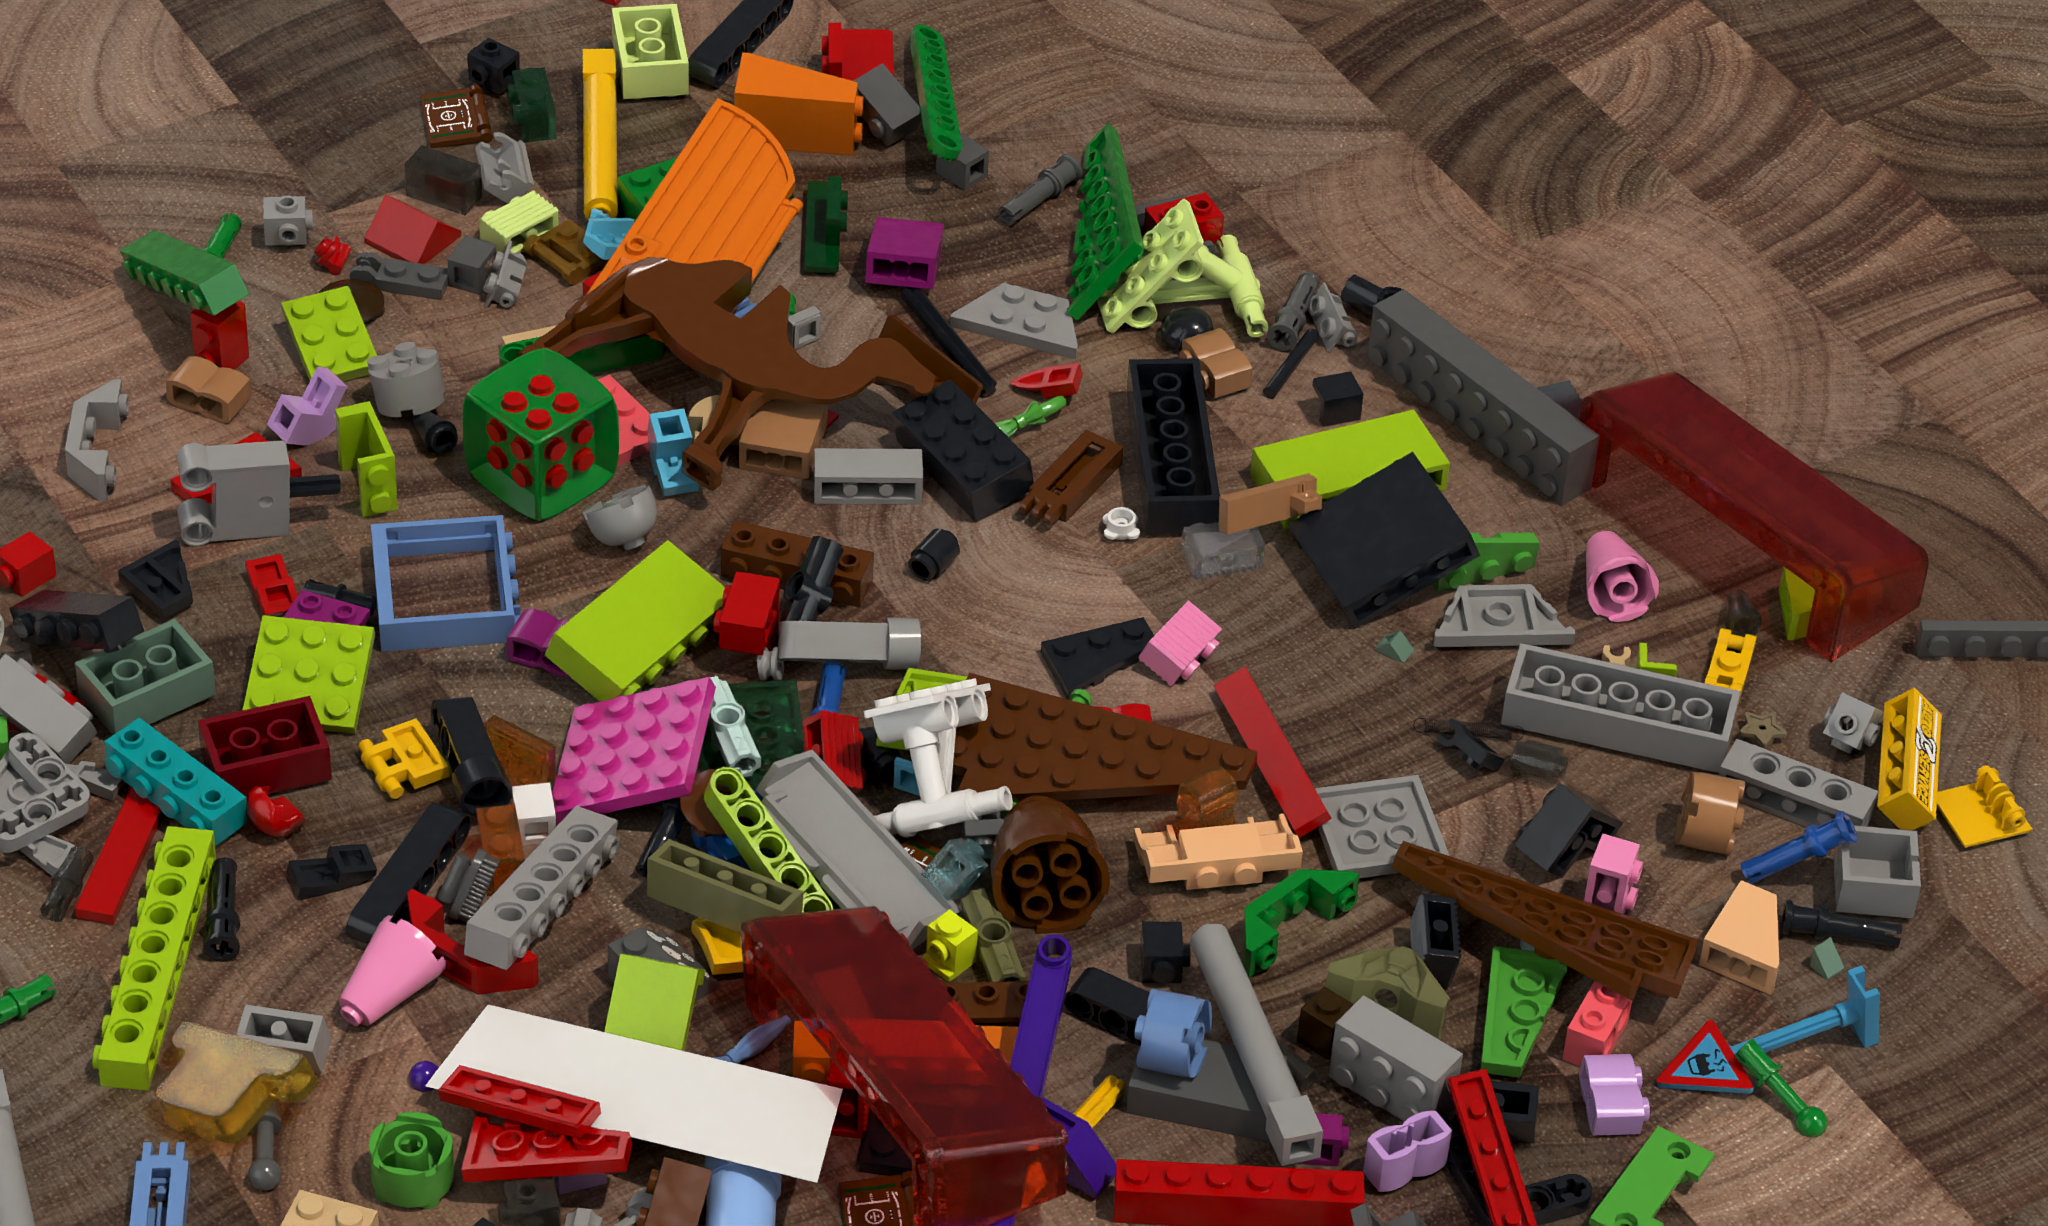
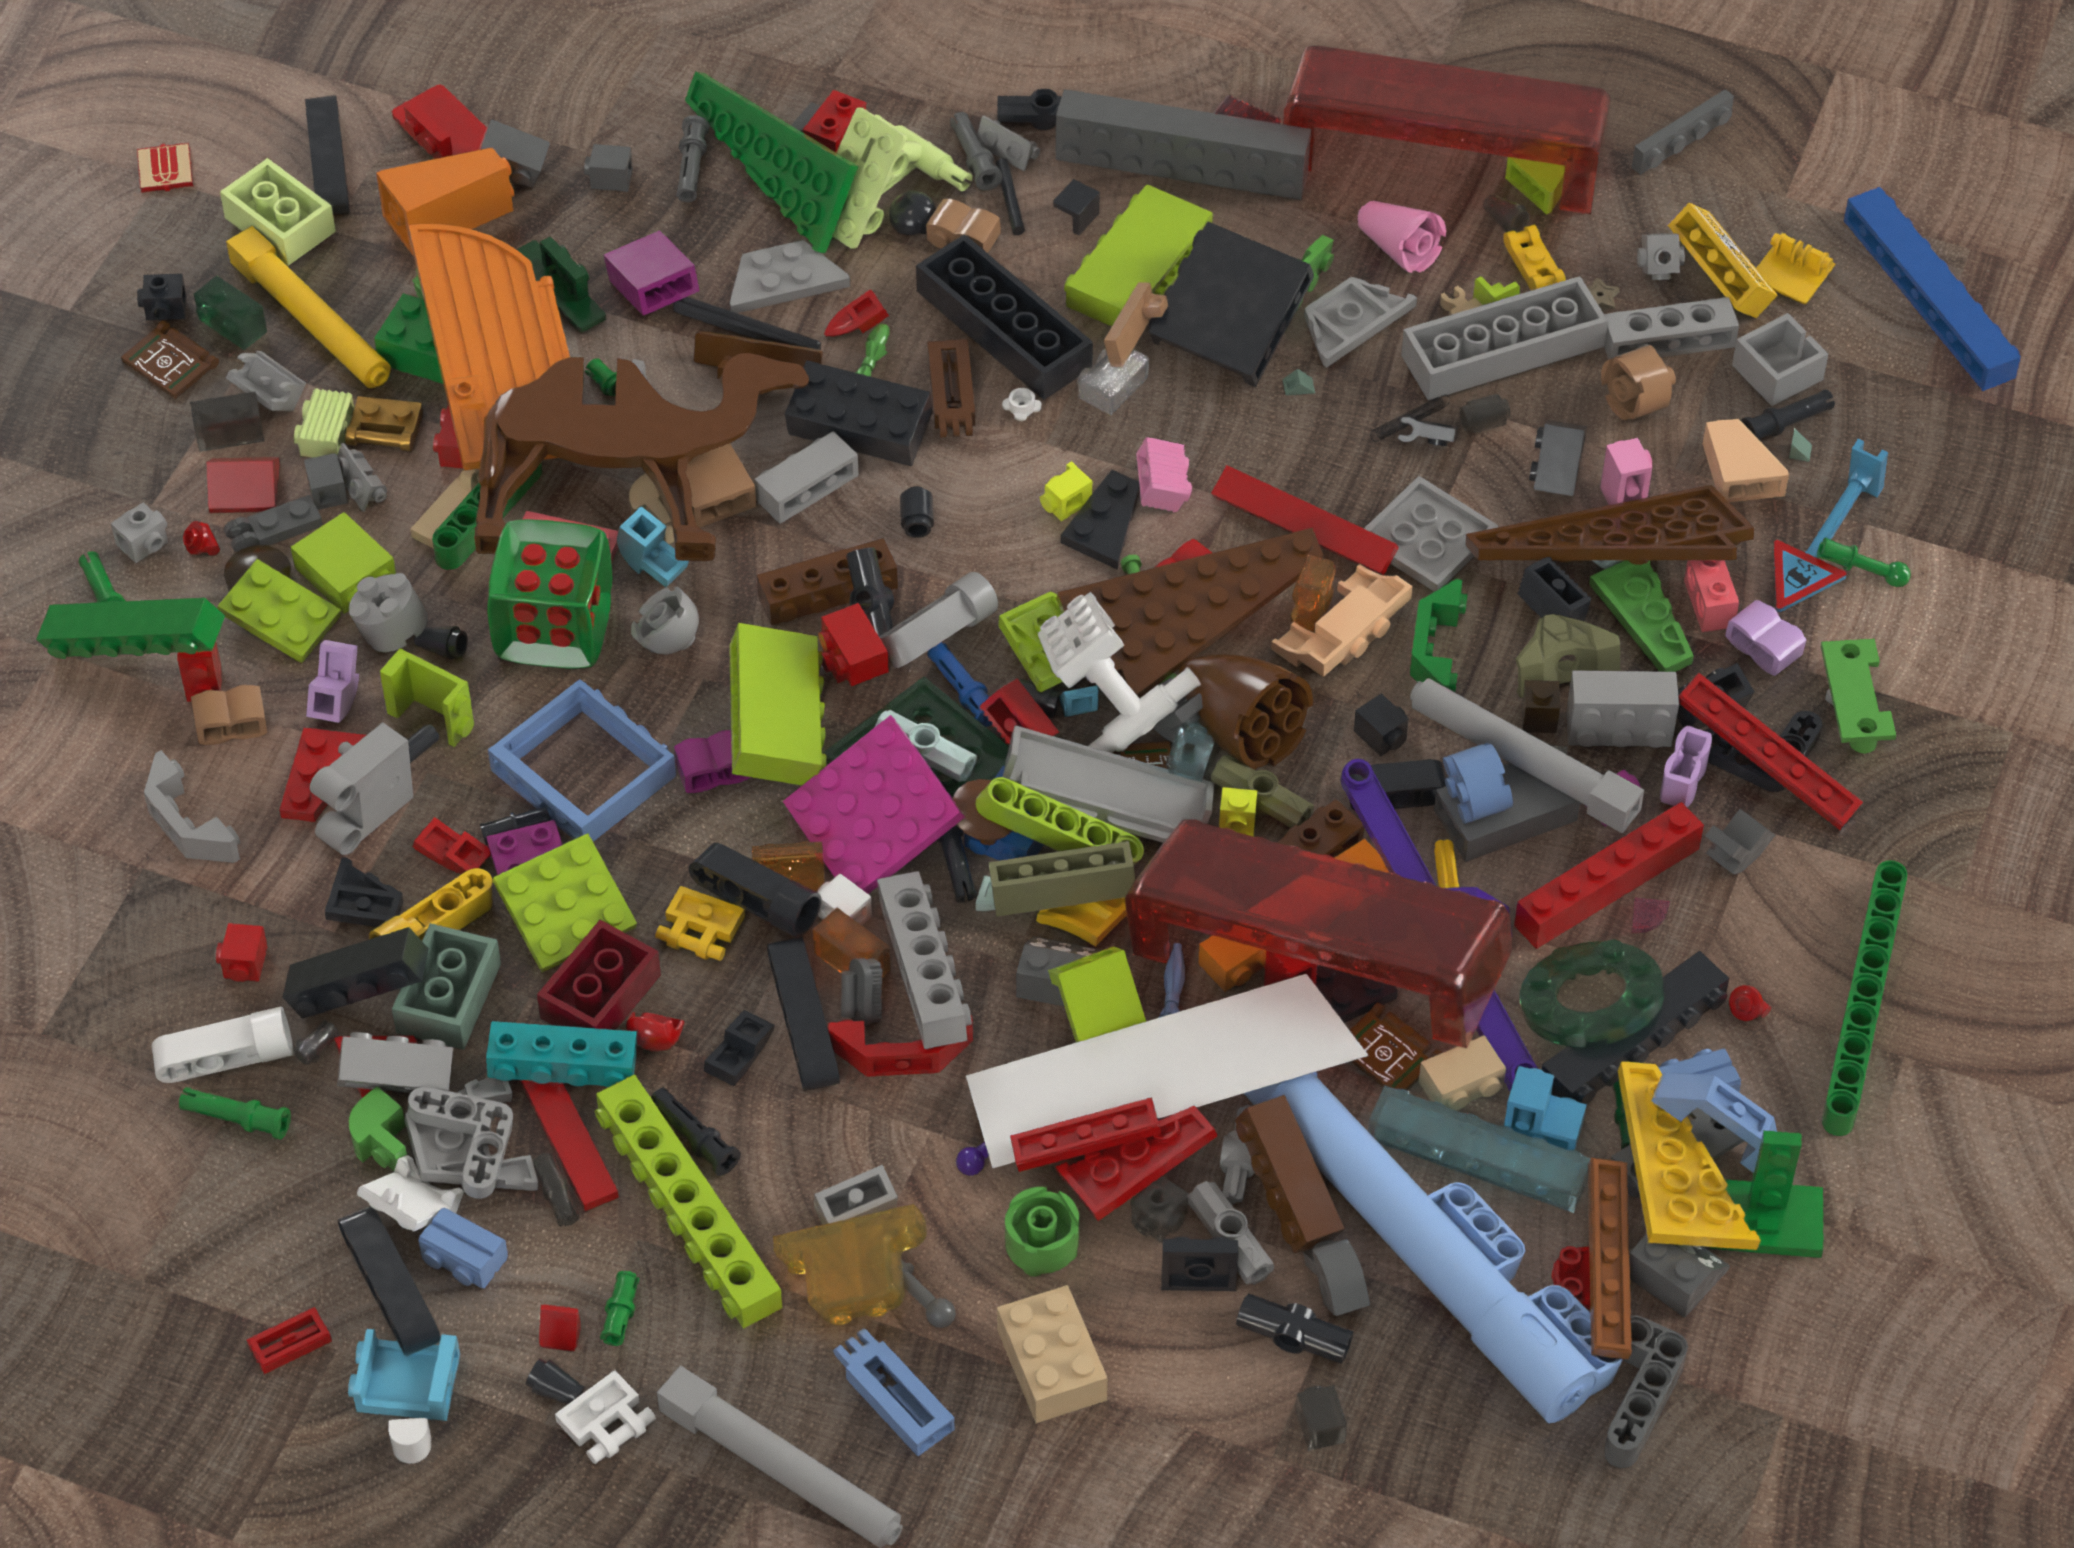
camera: 35 degrees left, 10 degrees up
bright pink cone [339,915,446,1026] -> none
medium azure slope [583,208,635,260] -> none
light grey bush [757,647,784,680] -> none
green plate [909,24,963,162] -> none
blue pin [1741,811,1858,885] -> none
none -> lime brick [291,512,396,614]
none -> yellow beam [369,868,493,941]
none -> neon yellow brick [1040,461,1093,522]

